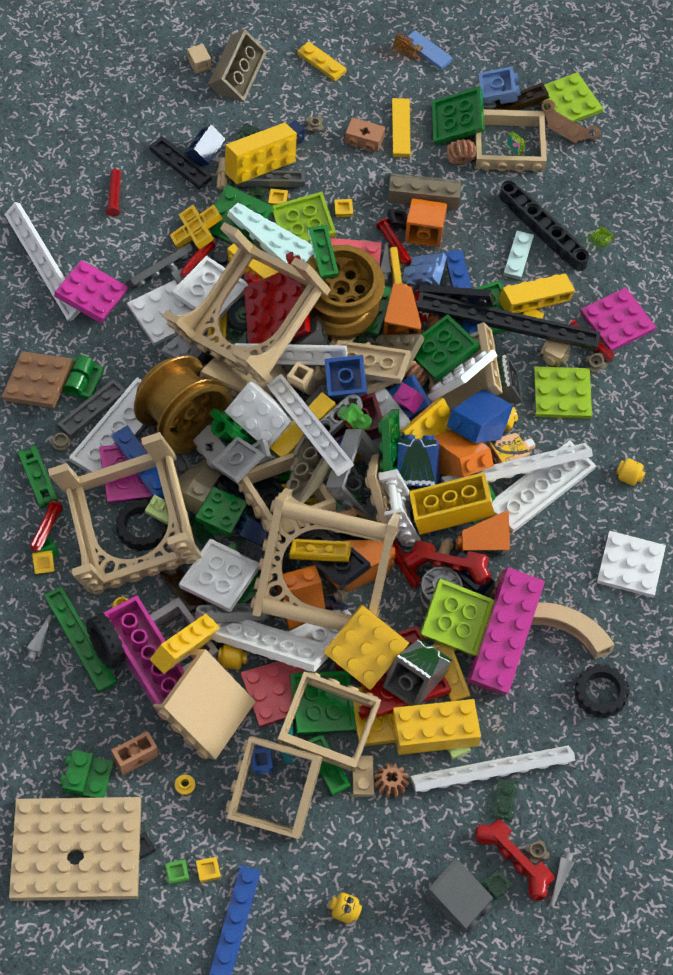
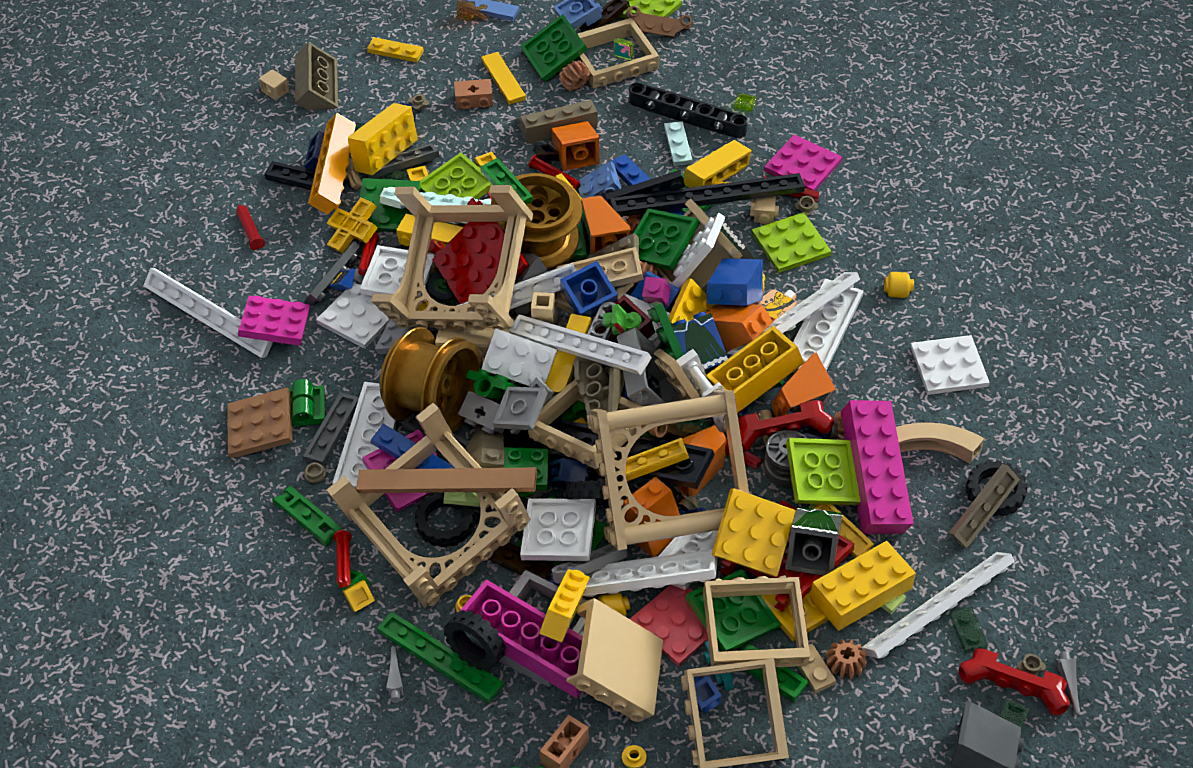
camera: 20 degrees left, 10 degrees down
none -> light orange brick [308,113,356,215]
none -> blue slope [329,268,355,291]
none -> medium nougat tile [356,467,537,493]
none -> dark tan plate [949,464,1020,548]

